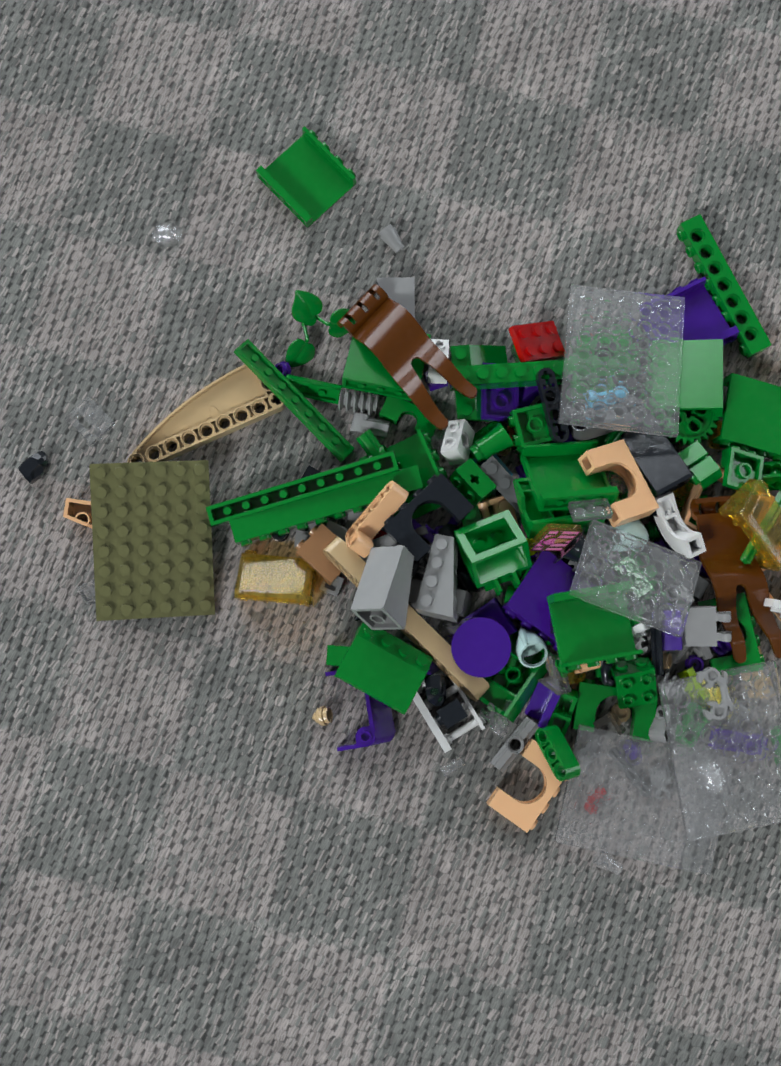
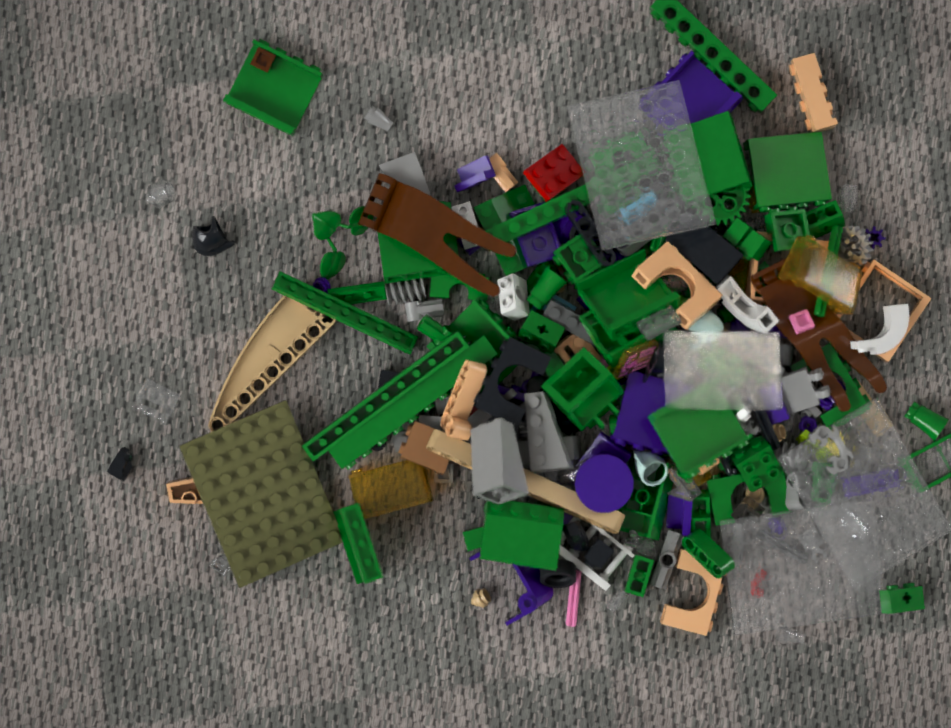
camera: 15 degrees left, 5 degrees up
none -> black piece [192,216,235,256]
none -> reddish brown plate [250,47,276,73]
none -> green panel [333,503,383,584]
none -> panel [454,155,496,192]
none -> light nougat piece [489,153,518,193]
none -> black tyre [540,559,576,588]
none -> bright pink axle [566,570,582,627]
none -> green brick [624,554,654,597]
none -> bright pink tile [788,309,815,335]
none -> green brick [879,583,925,614]

